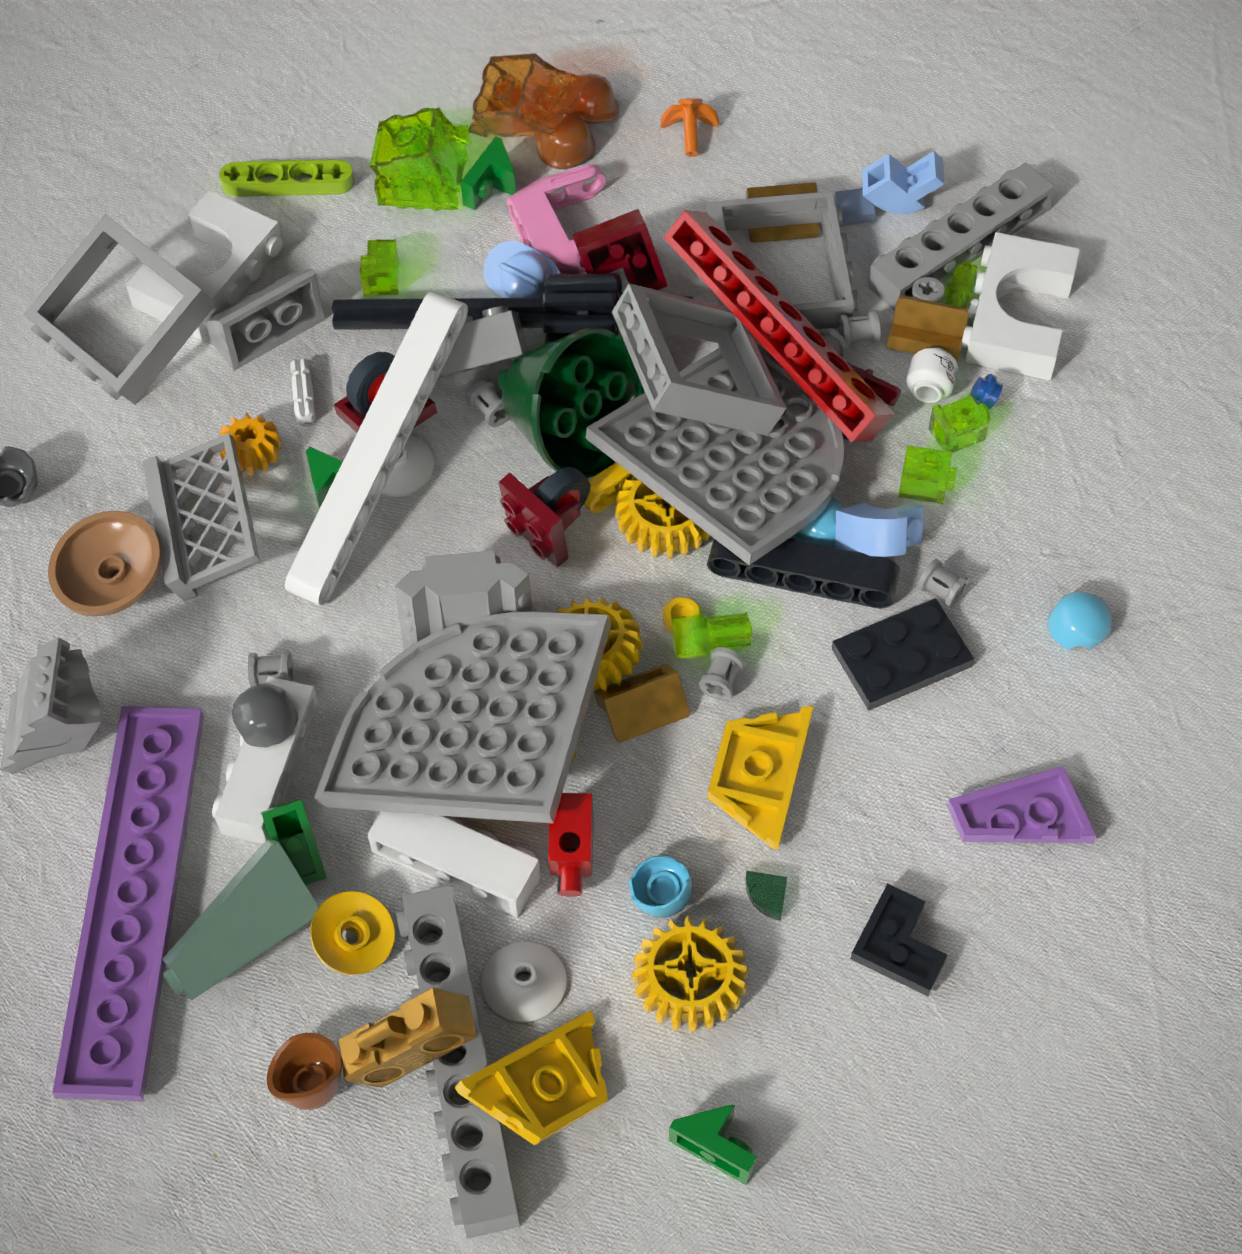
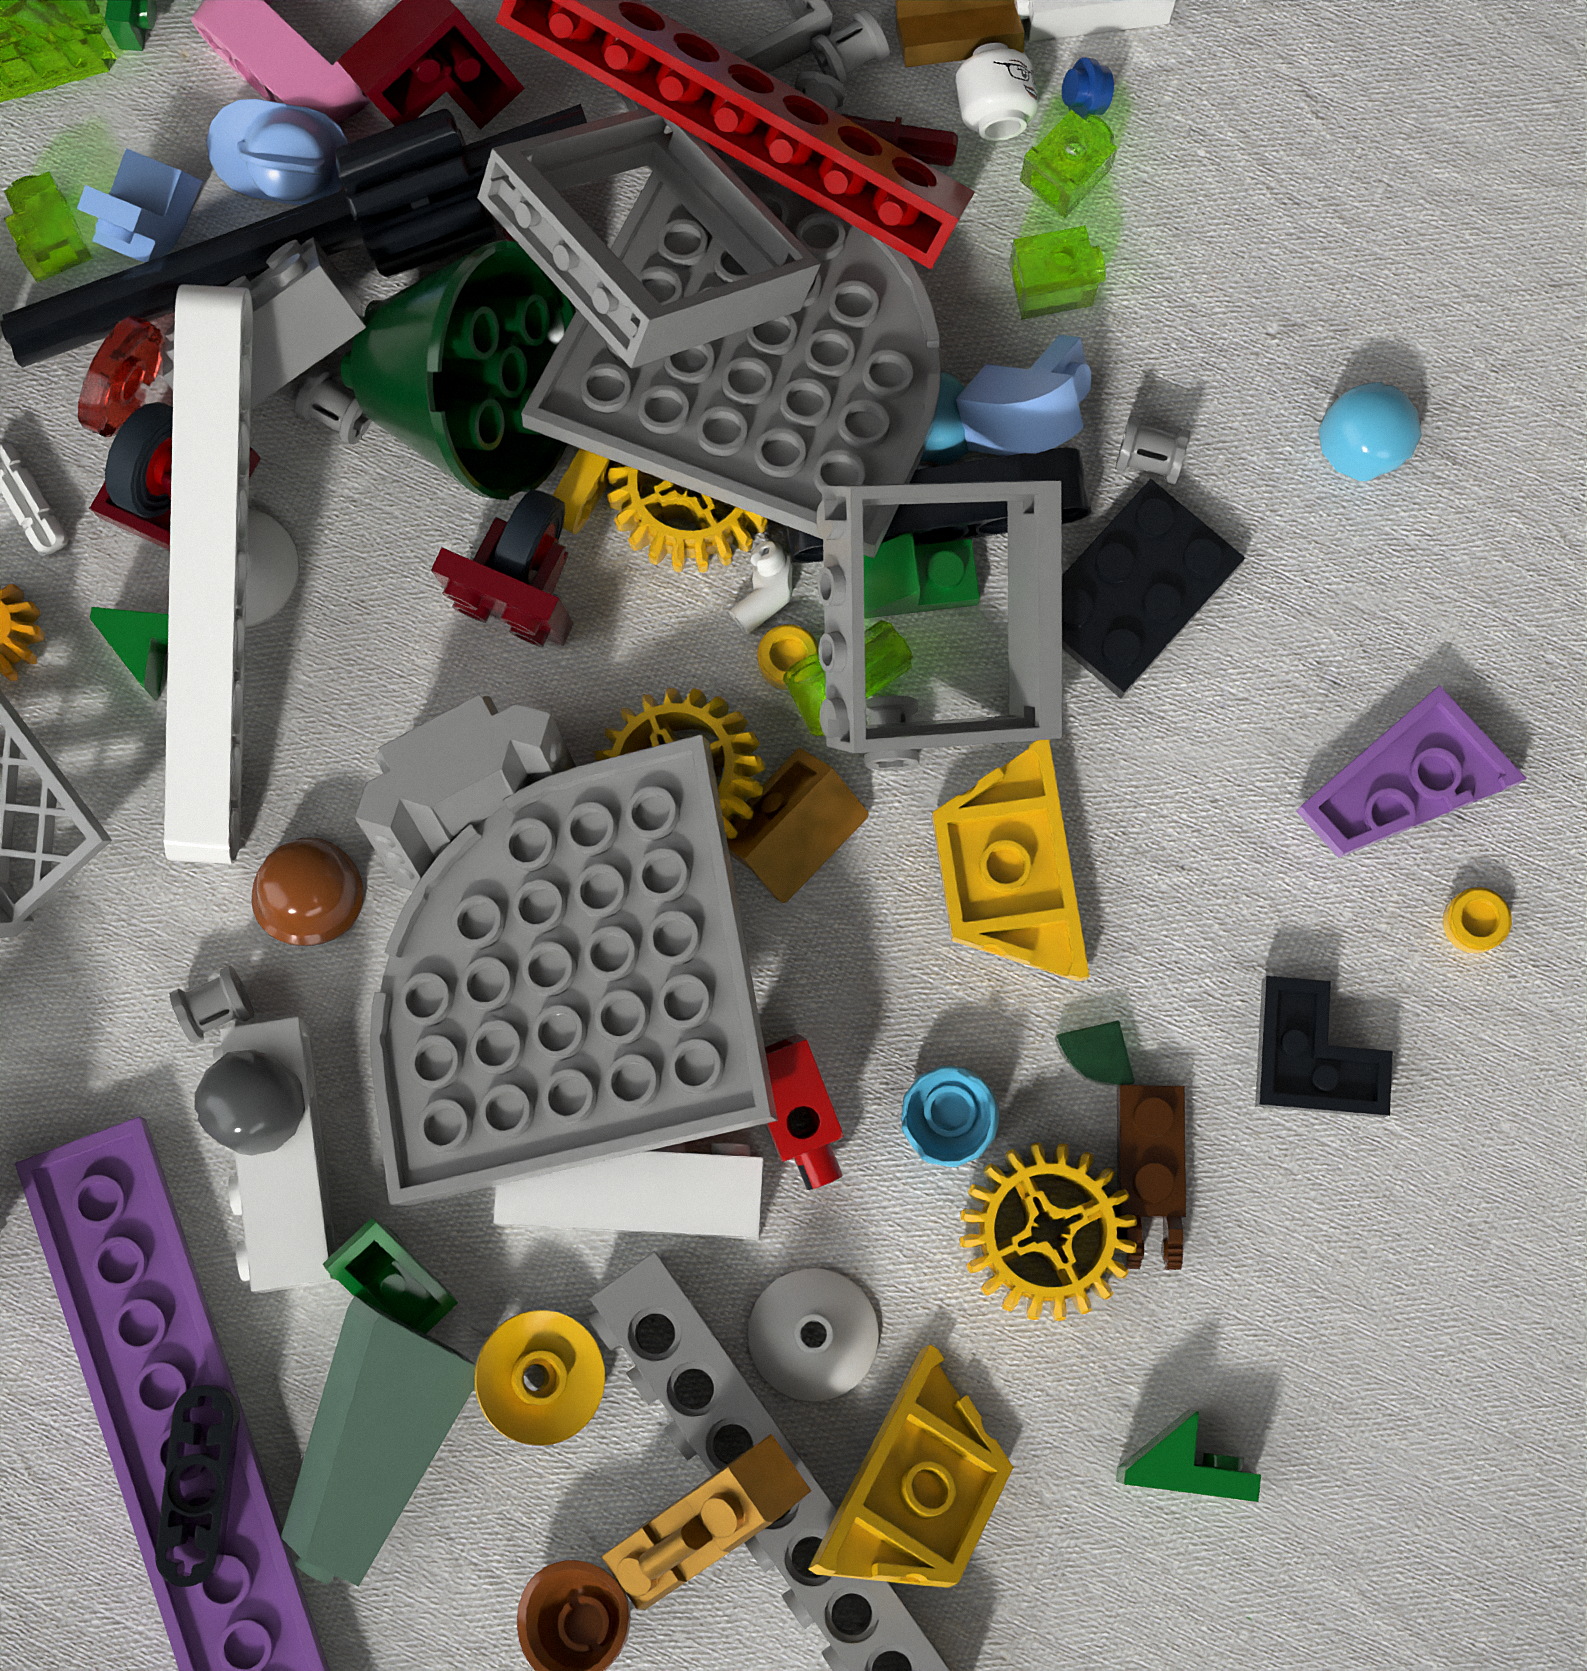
camera: 25 degrees left, 20 degrees up
none -> light blue brick [77,148,202,263]
none -> clear red tile [78,315,164,437]
none -> black beam [155,1385,240,1587]
none -> dark orange helmet [251,837,364,946]
none -> white arm [728,541,793,635]
none -> light grey window [816,480,1062,753]
none -> green slope [863,533,980,619]
none -> reddish brown hinge [1117,1085,1186,1270]
none -> yellow tile [1443,887,1512,954]

